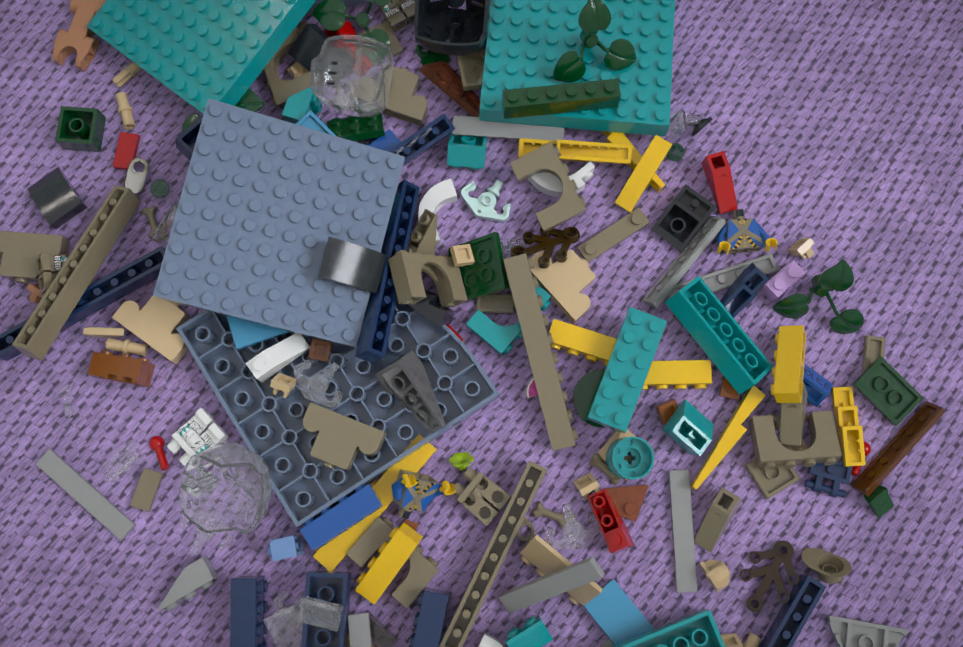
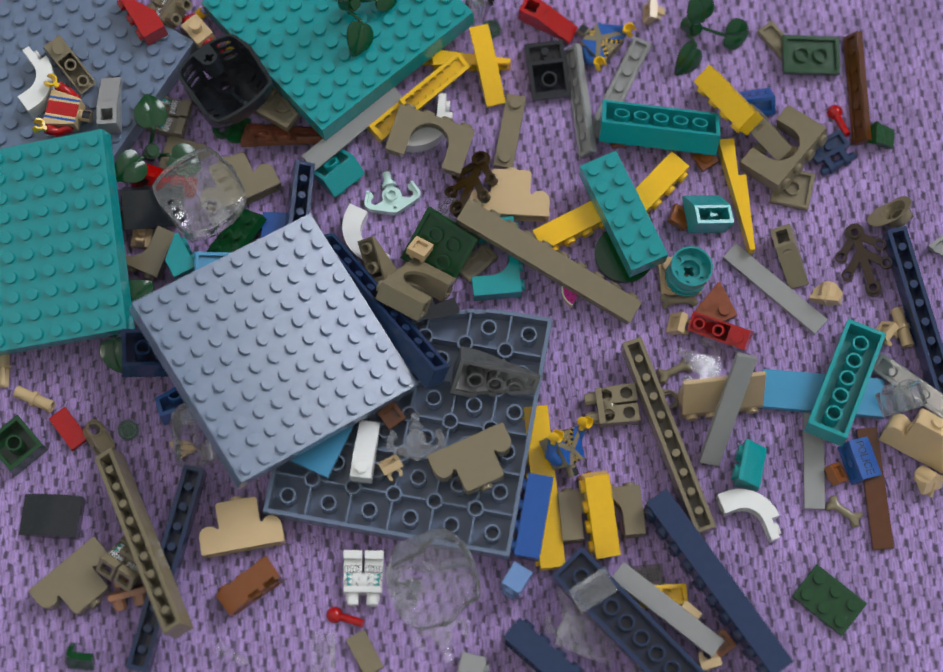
camera: 50 degrees left, 5 degrees down
tan tile [83,327,124,338] -> none
tan pin [106,338,148,356] -> none
dark tan piece [141,206,164,239] -> none
black slope [318,237,386,294] -> none
lime plant [449,452,474,471] -> none
dark green brick [502,79,621,119] -> none
dark blue slope [720,262,769,318] -> none
lavender brick [759,260,805,301] -> none
yellow slope [831,386,866,467] -> none

